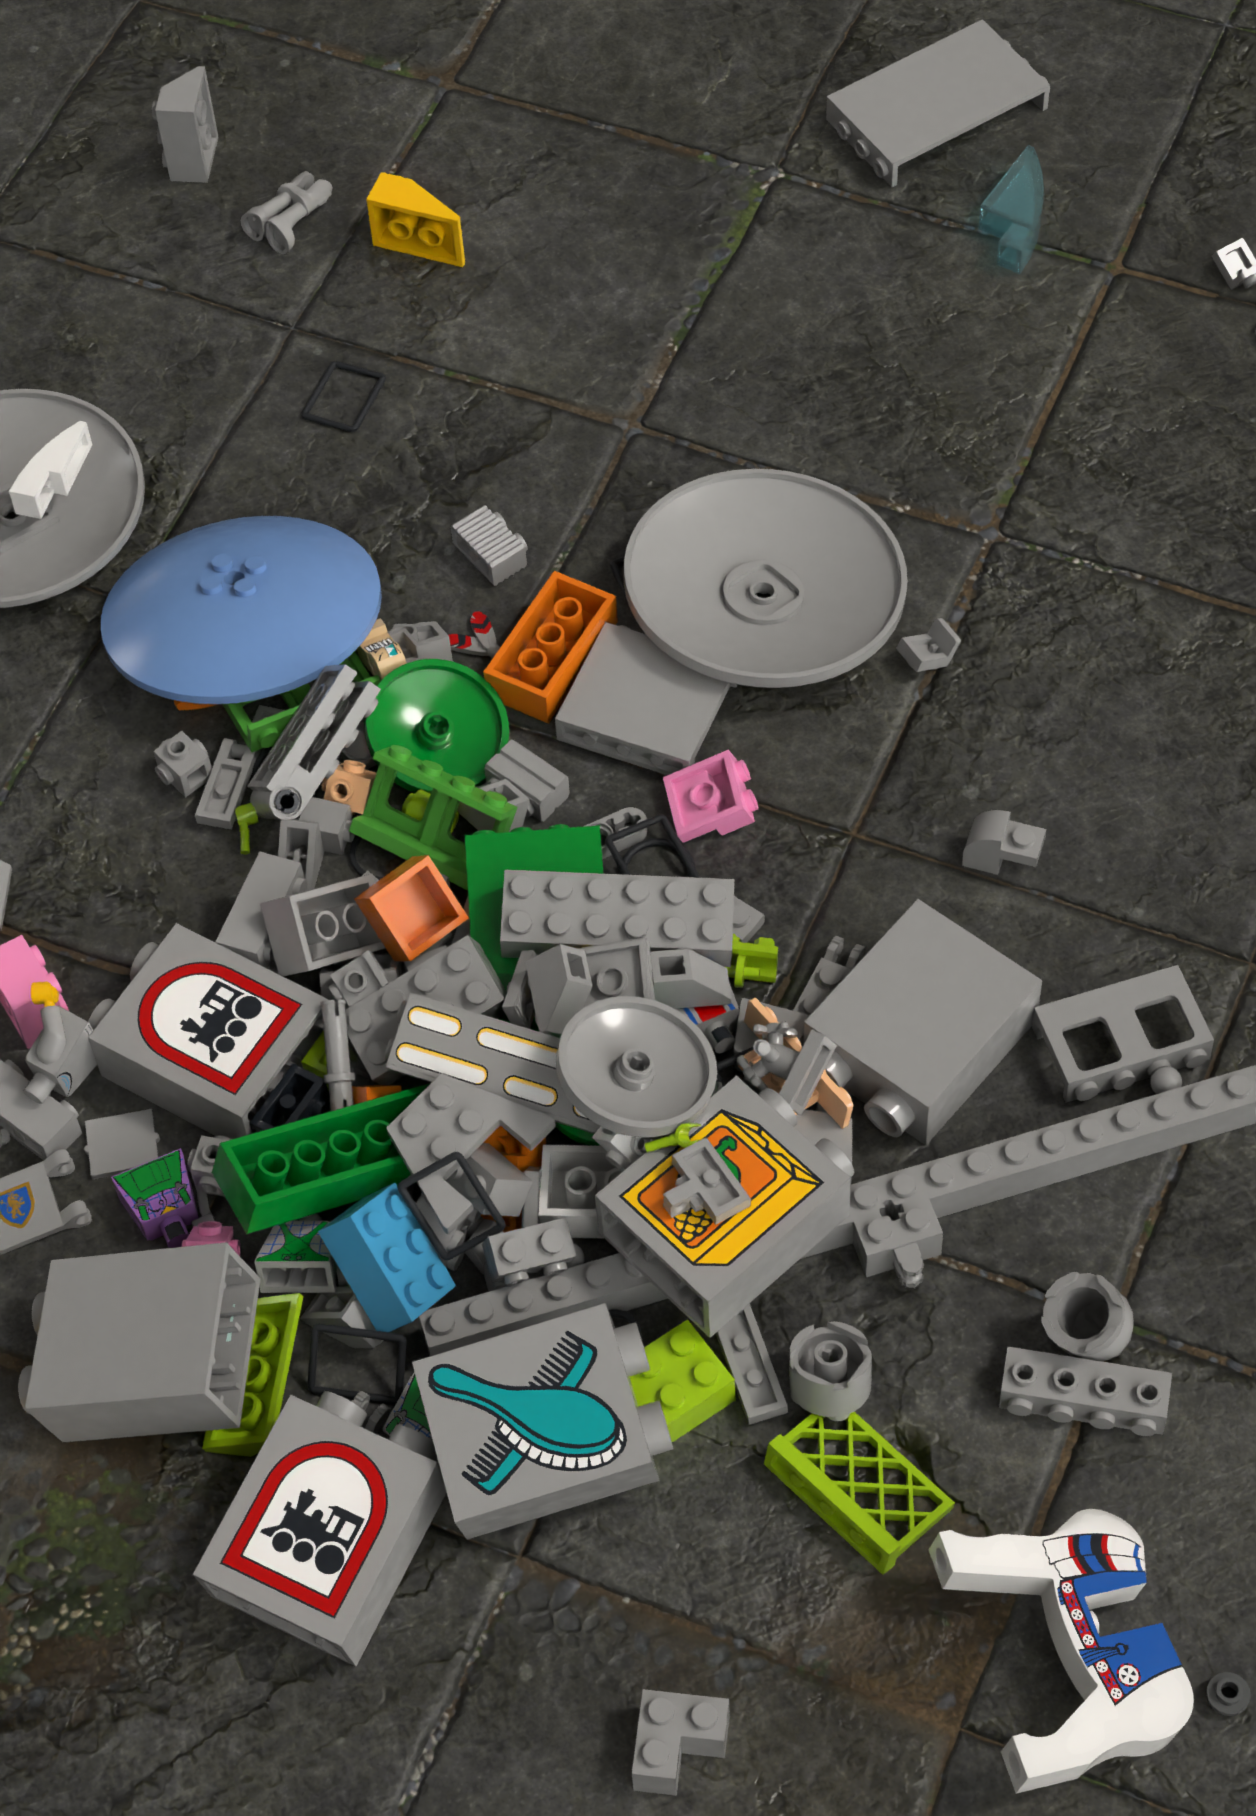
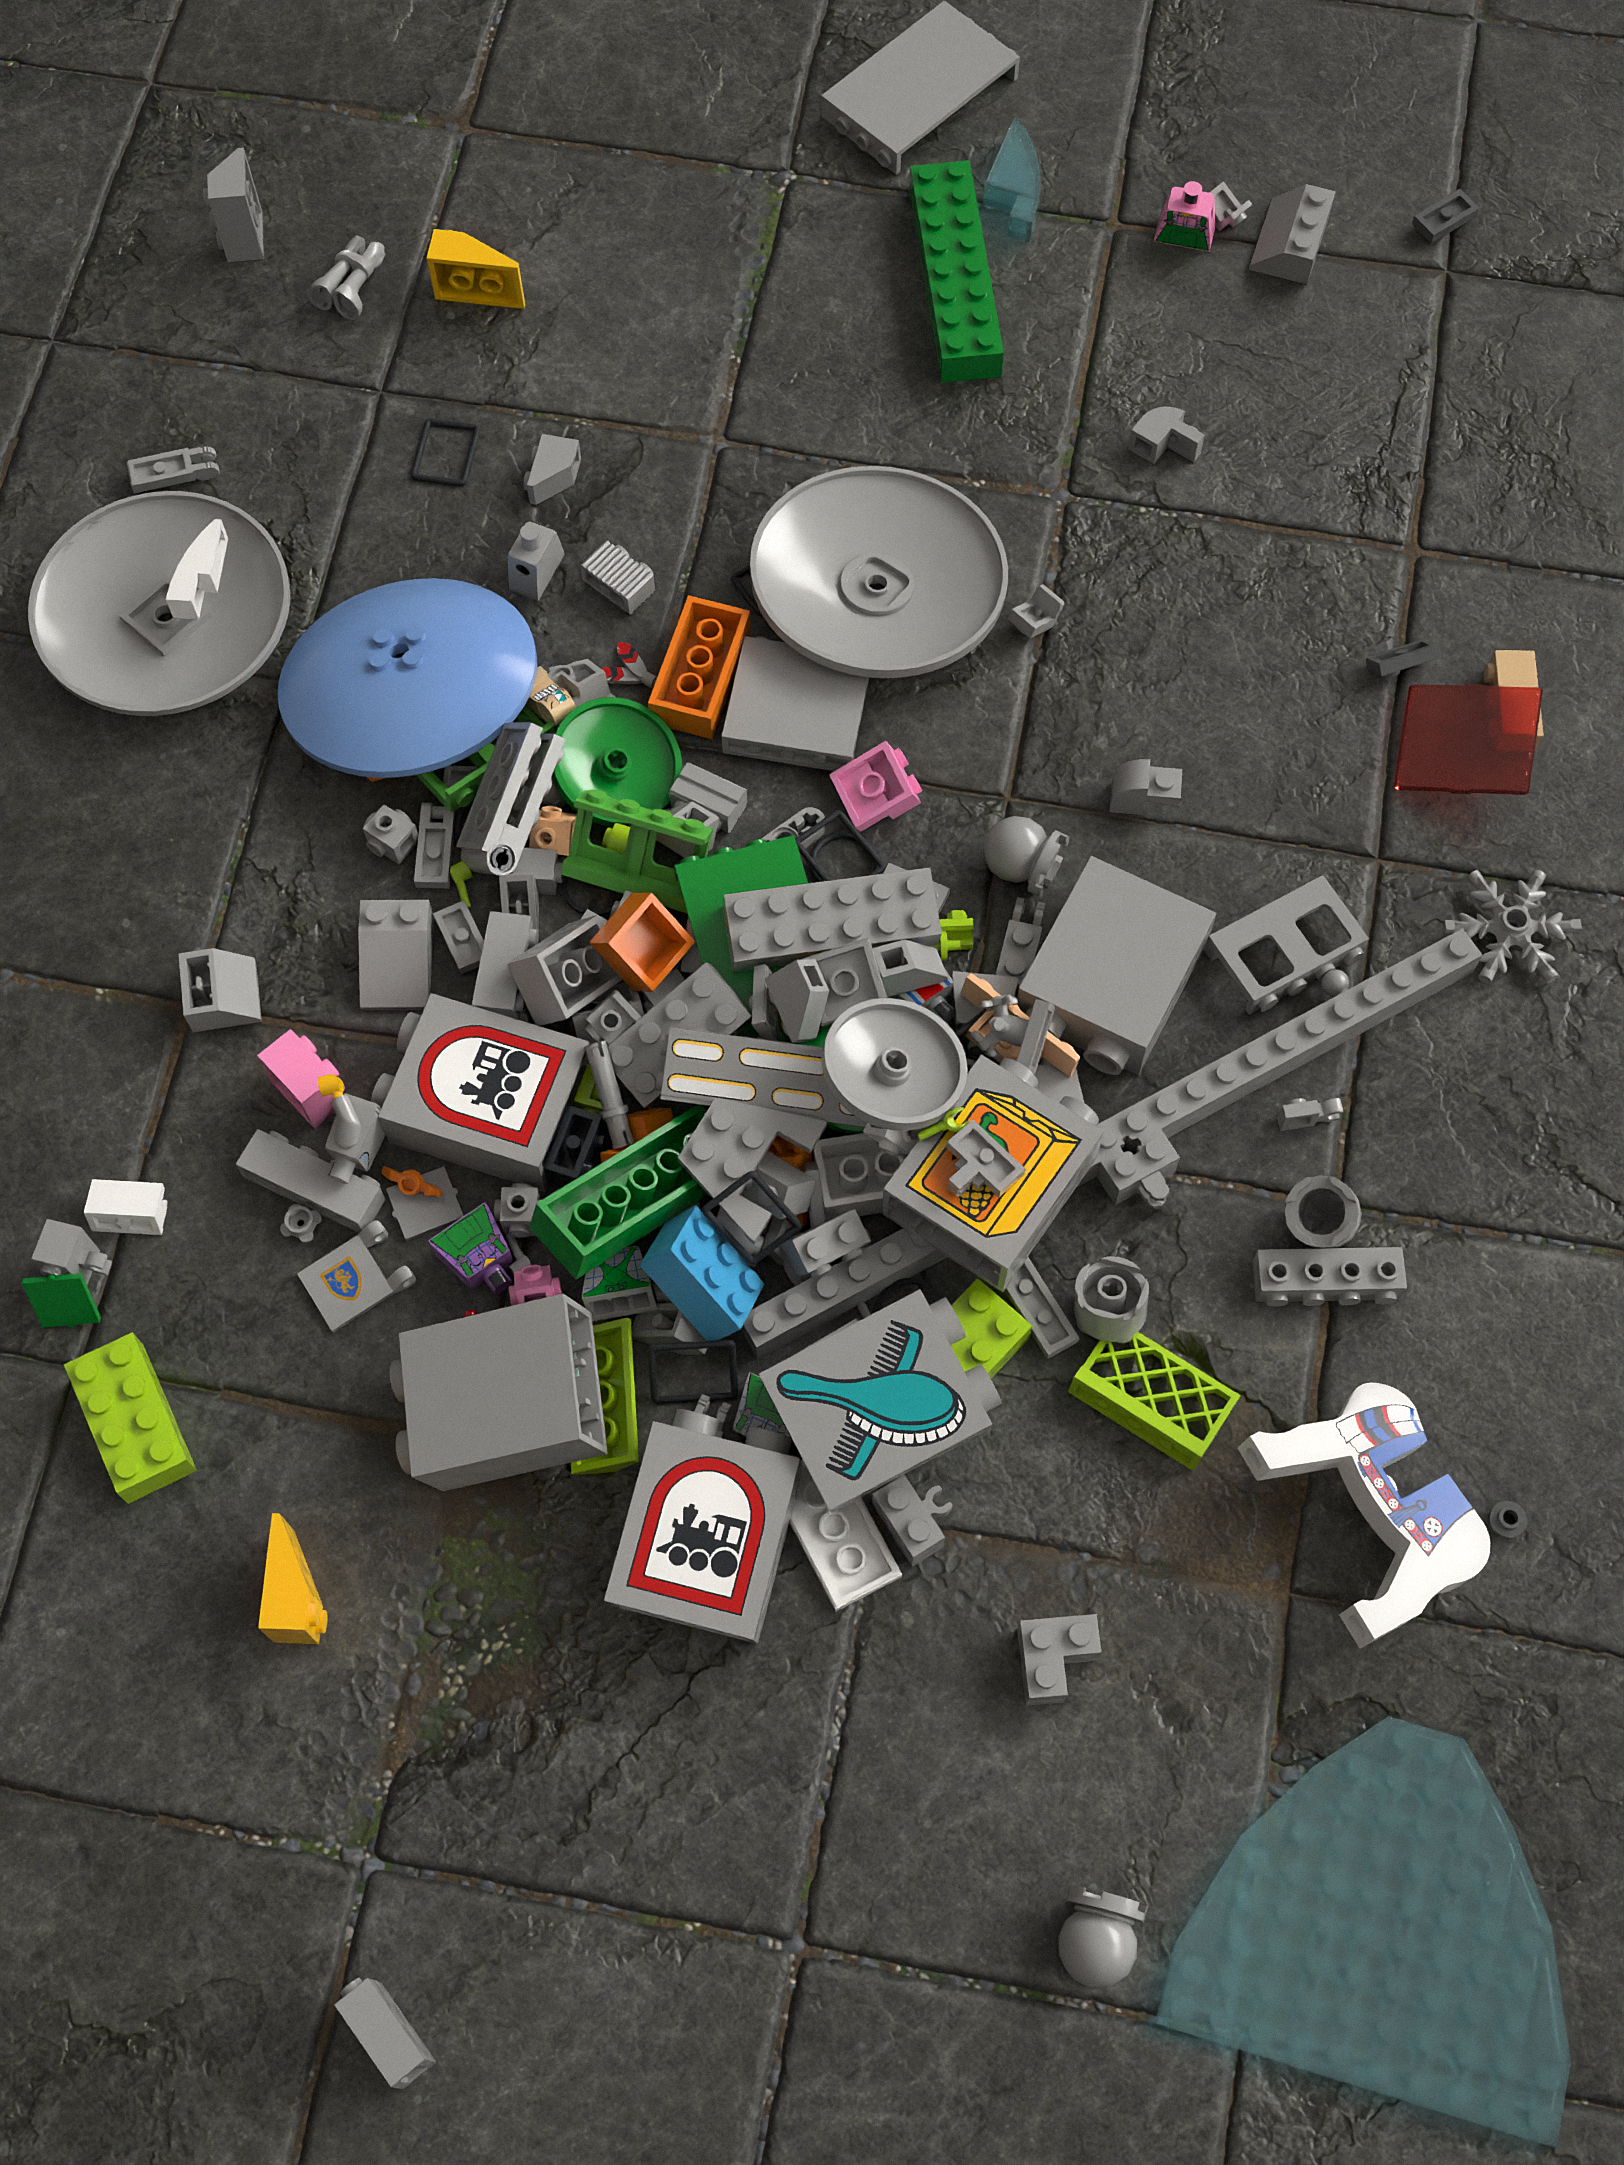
camera: 15 degrees left, 10 degrees up
none -> light grey hinge [126,446,220,493]
none -> light grey slope [358,900,435,1010]
none -> orange piece [382,1166,442,1197]
none -> light grey plate [433,900,484,975]
none -> light grey torso [507,522,565,601]
none -> light grey slope [524,434,581,505]
none -> white tile [789,1459,902,1612]
none -> light grey brick [872,1475,953,1567]
none -> green brick [909,160,1004,383]
none -> light grey tile [983,816,1069,897]
none -> light grey brick [1128,407,1205,464]
none -> torso [1154,181,1216,252]
none -> light grey plate [1277,1098,1343,1131]

